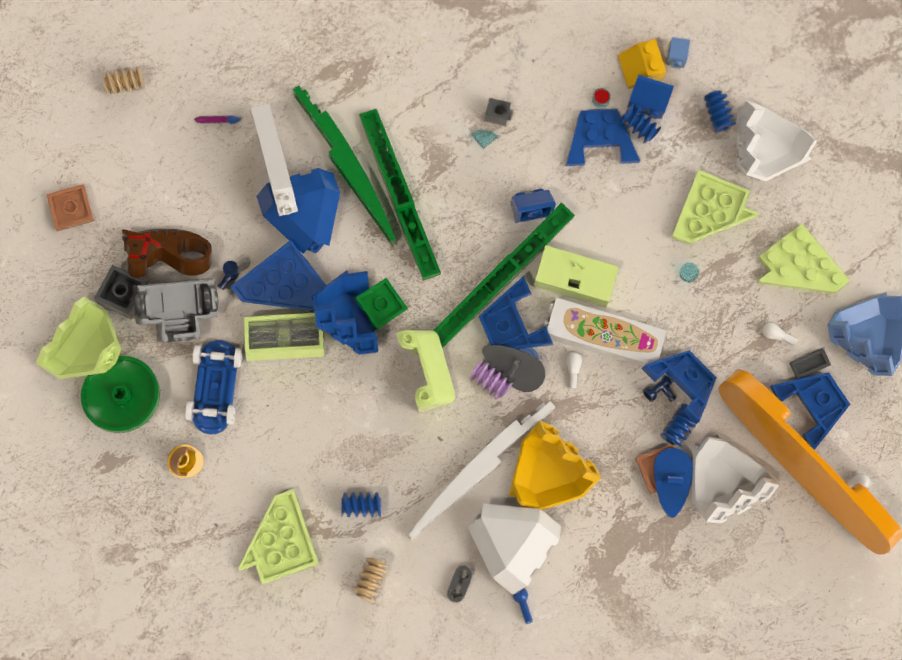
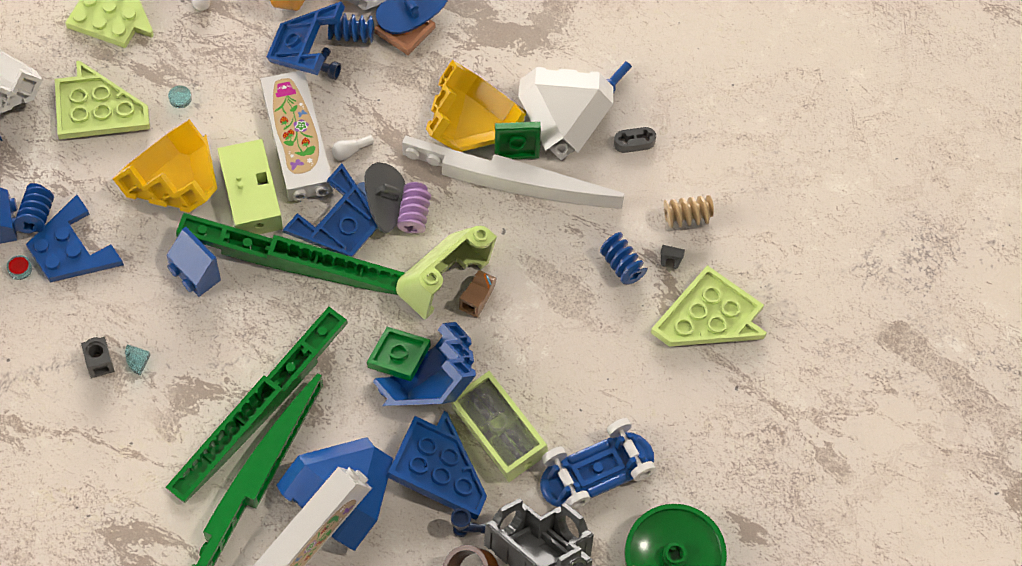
camera: 115 degrees left, 15 degrees down
yellow piece [167,444,203,478] -> none
none -> yellow panel [112,119,218,213]
none -> medium nougat leg [459,270,497,318]
none -> green tile [494,122,541,159]
none -> dark grey tile [660,244,685,269]

